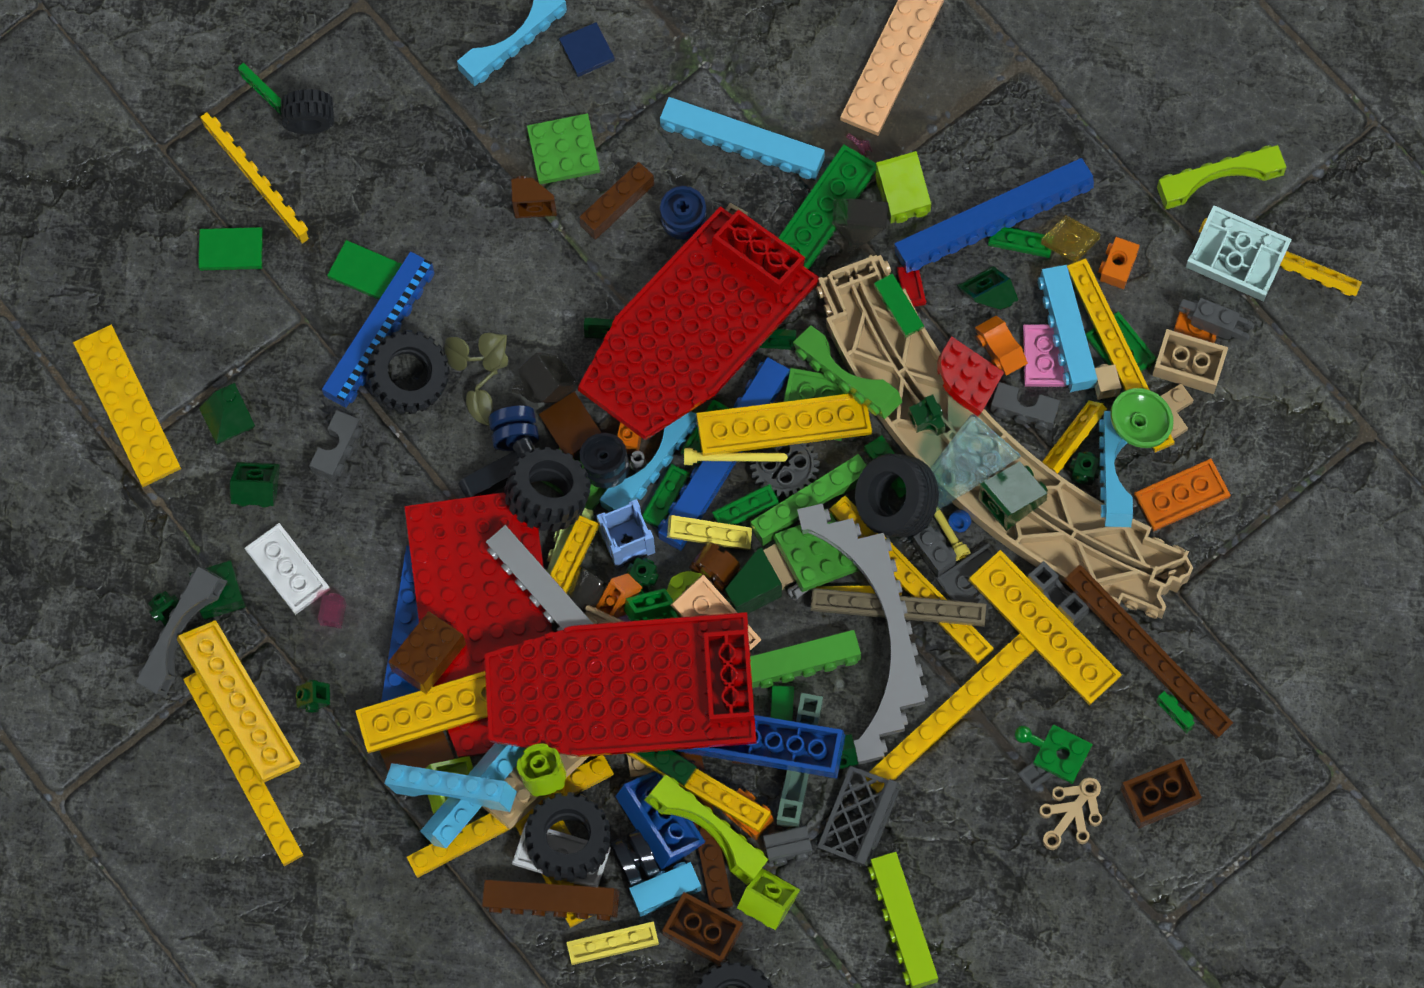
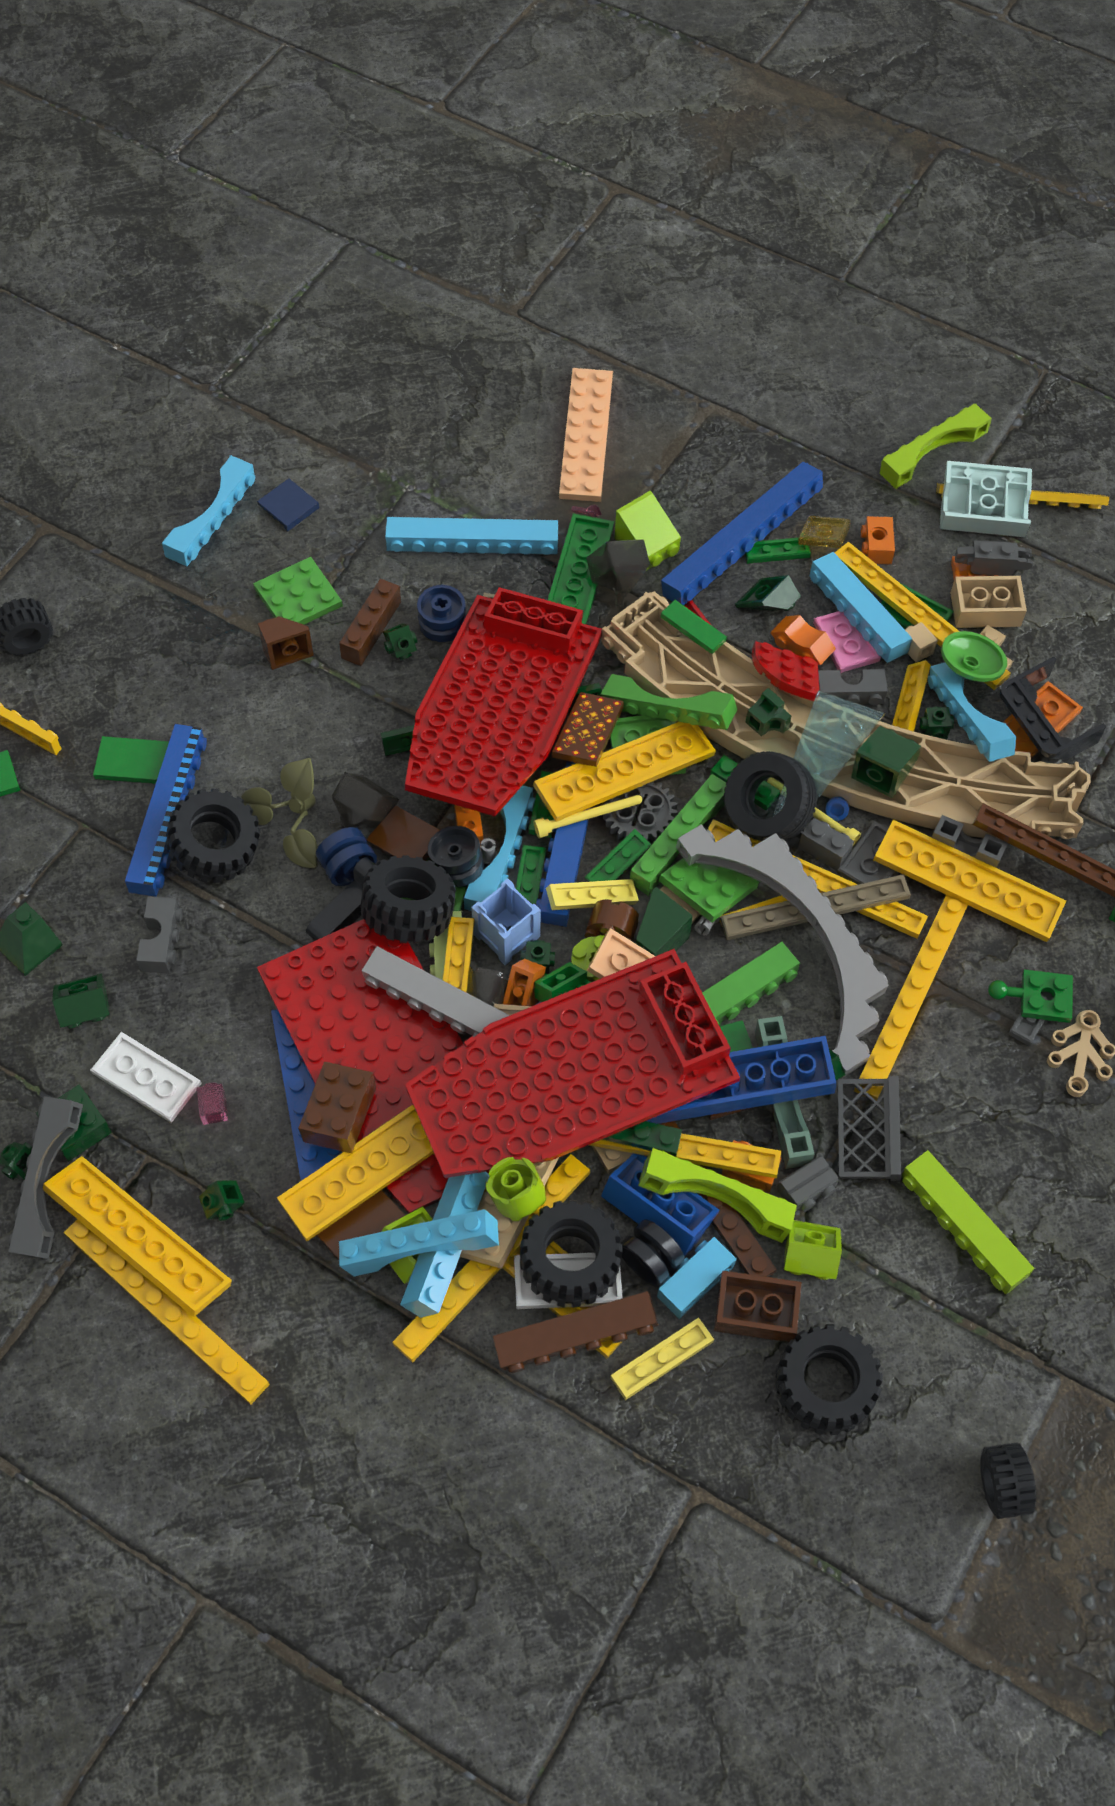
camera: 25 degrees left, 10 degrees down
none -> dark green brick [383,623,417,660]
none -> reddish brown tile [552,692,624,767]
none -> black windscreen [1000,656,1106,760]

